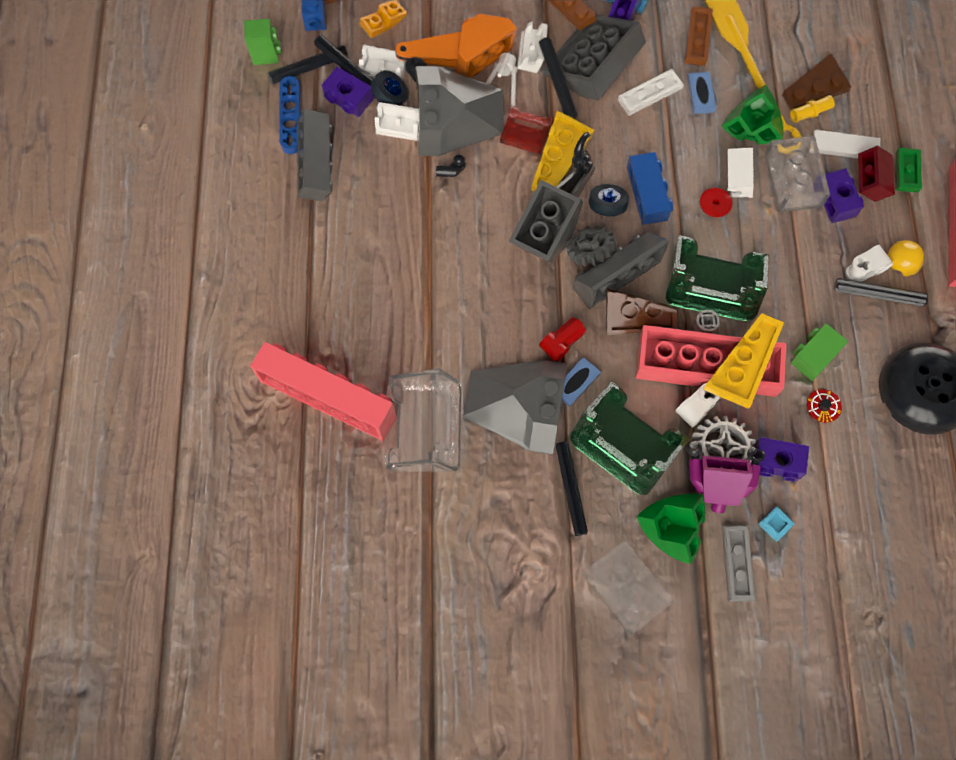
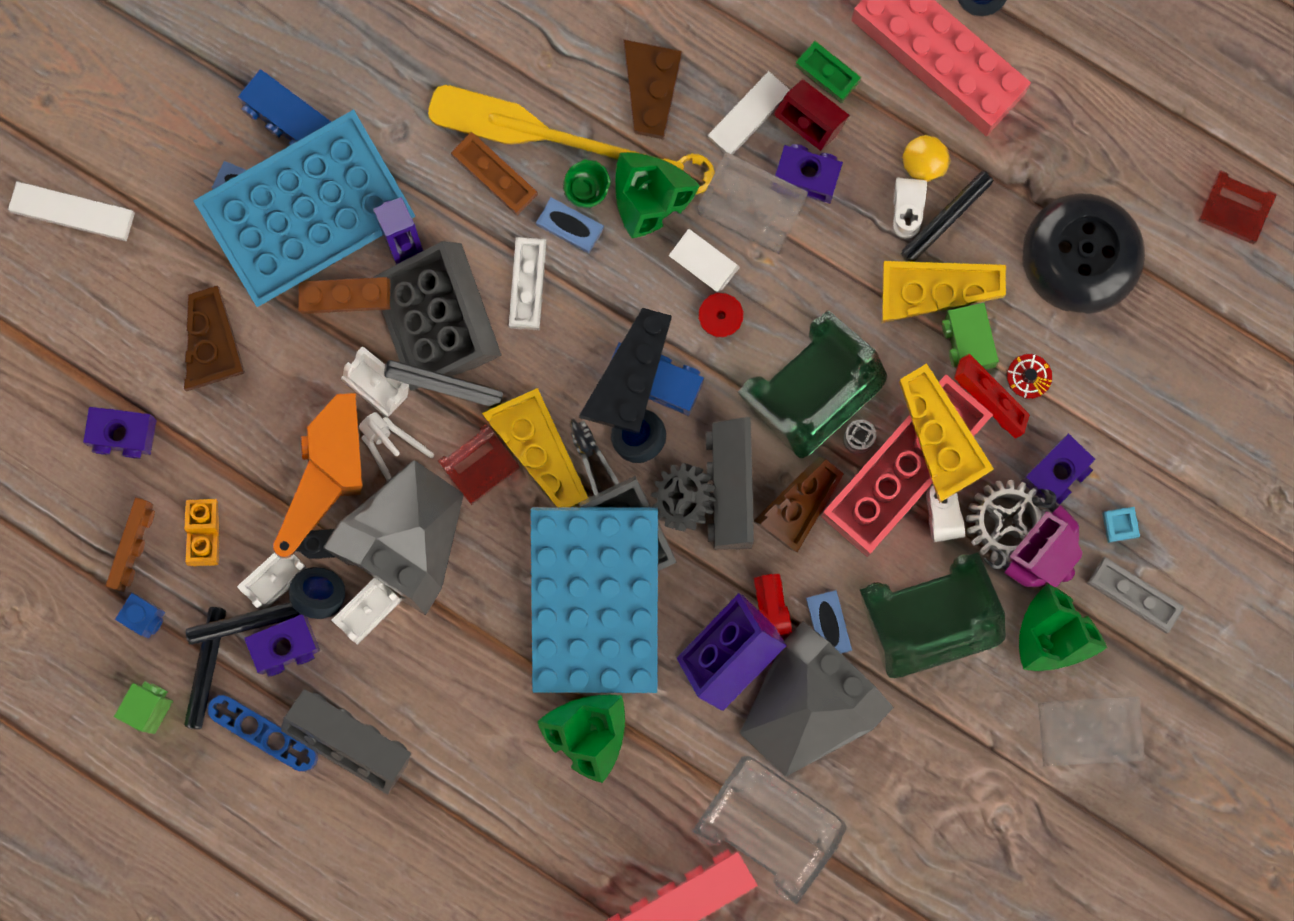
camera: 55 degrees left, 10 degrees up
black arm [436,155,466,177] -> none
black axle [556,441,588,536] -> none
yellow pin [790,95,835,123] -> none
none -> dark azure plate [531,507,658,693]
none -> green brick [537,694,625,783]
none -> green hair [563,159,611,209]
none -> black wing [579,308,672,434]
none -> dark purple slope [676,593,787,711]
none -> yellow wing [882,261,1006,323]
none -> red plate [954,353,1030,439]

